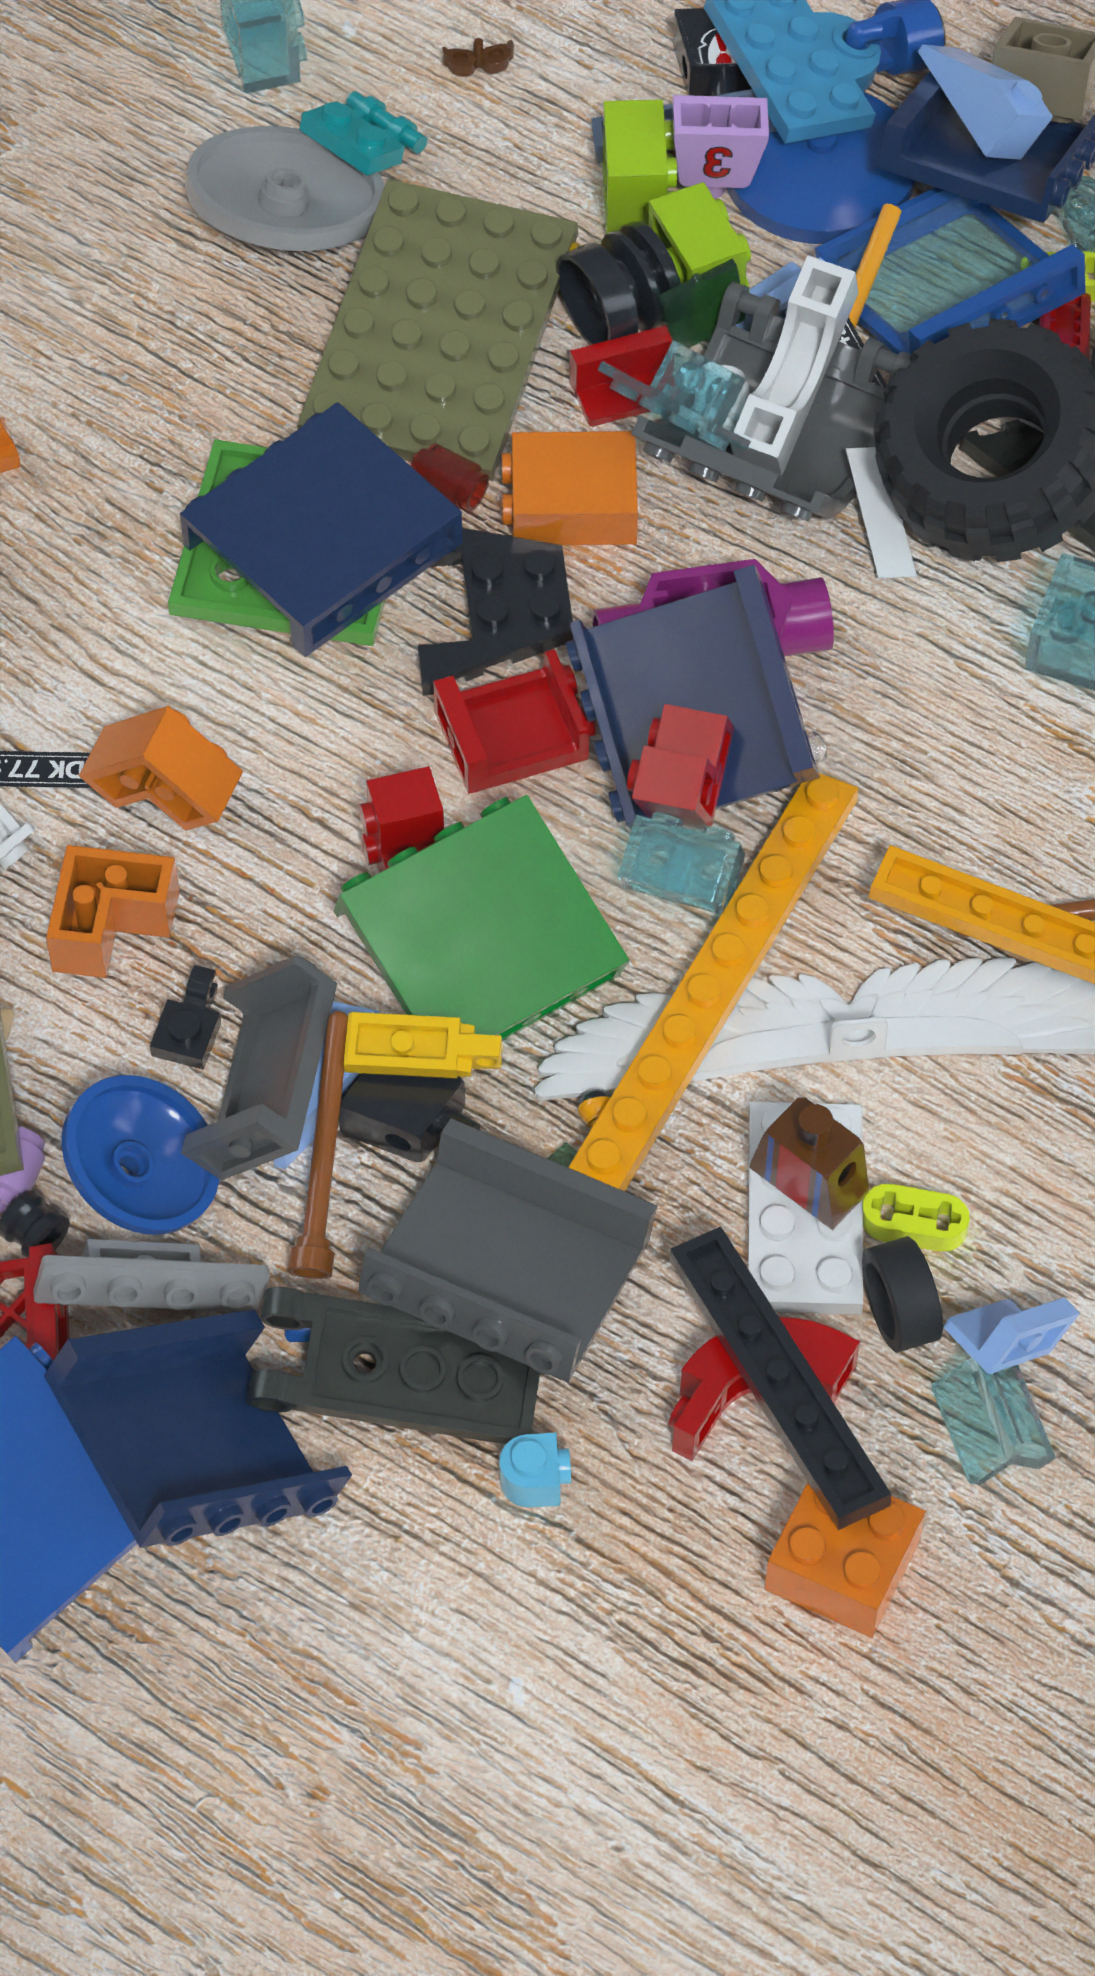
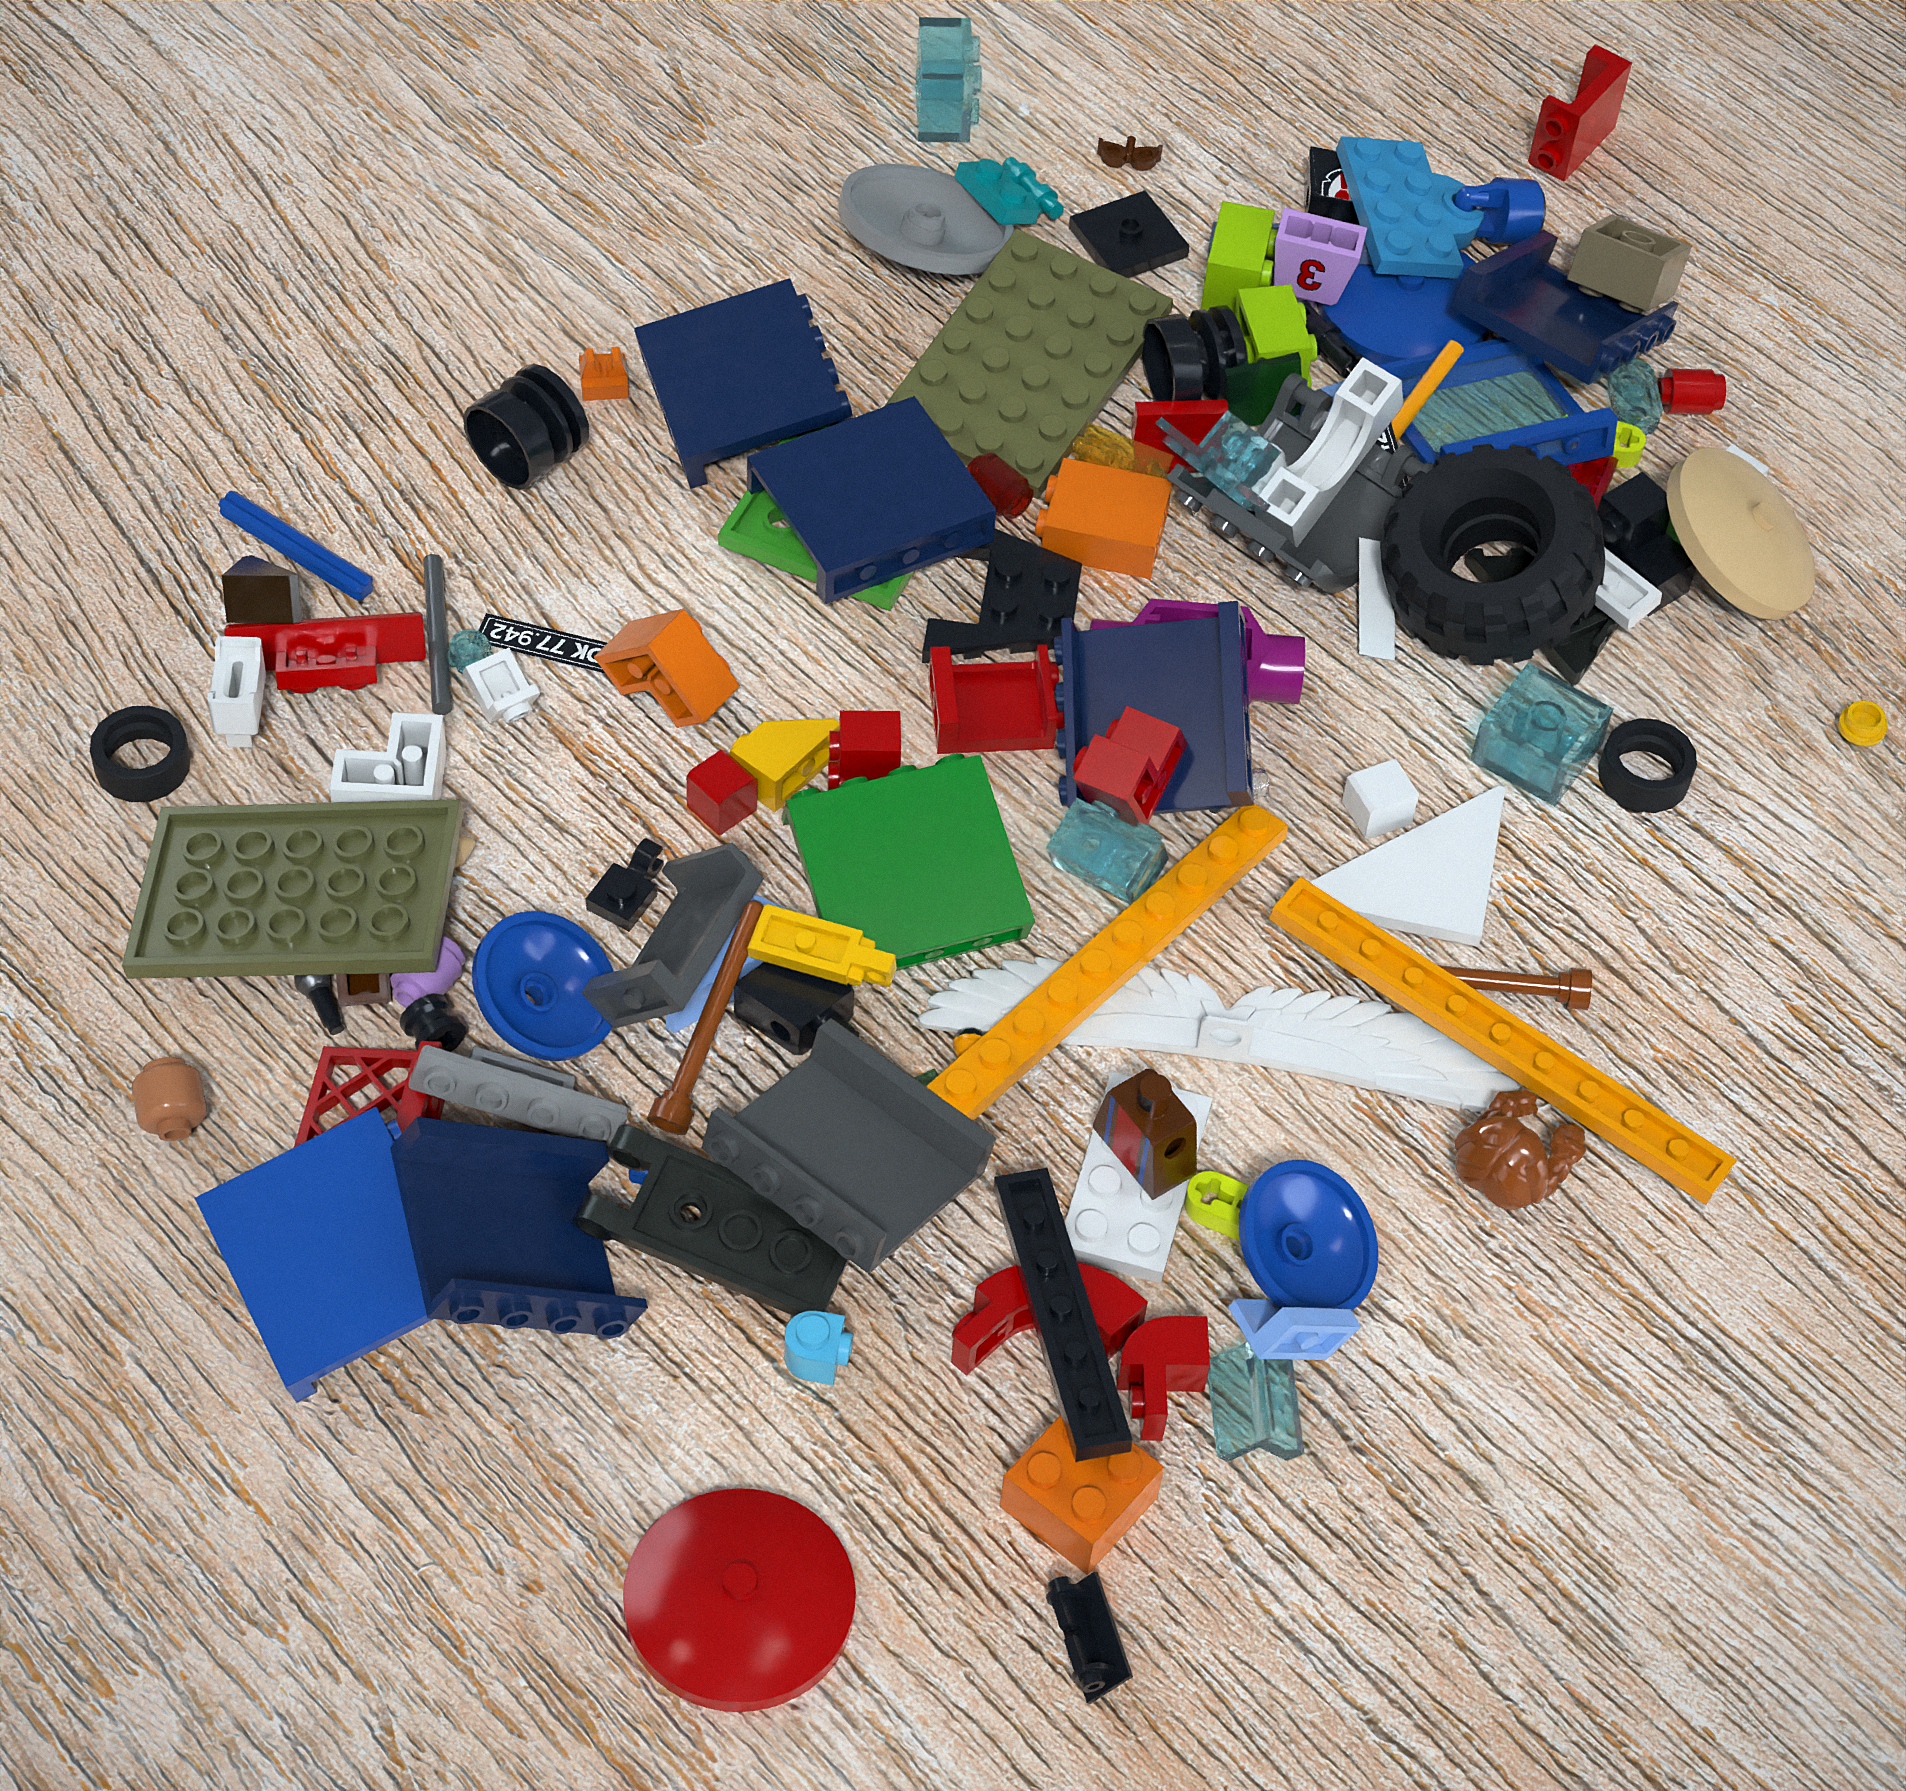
camera: 10 degrees right, 5 degrees down
orange brick [46,845,179,978] -> none
black tyre [862,1236,943,1353] -> none
light blue slope [918,44,1053,160] -> none
none -> red dish [623,1488,856,1712]
none -> dark blue panel [634,278,853,489]
none -> red piece [686,750,757,836]
none -> yellow slope [729,718,839,812]
none -> black hinge [1046,1572,1133,1704]
none -> black plate [1069,190,1190,278]
none -> clear yellow hinge [1072,423,1174,478]
none -> red brick [1116,1316,1210,1441]
none -> blue dish [1239,1160,1378,1311]
none -> black pin [1300,300,1364,378]
none -> white tile [1310,785,1506,947]
none -> white piece [1342,758,1419,839]

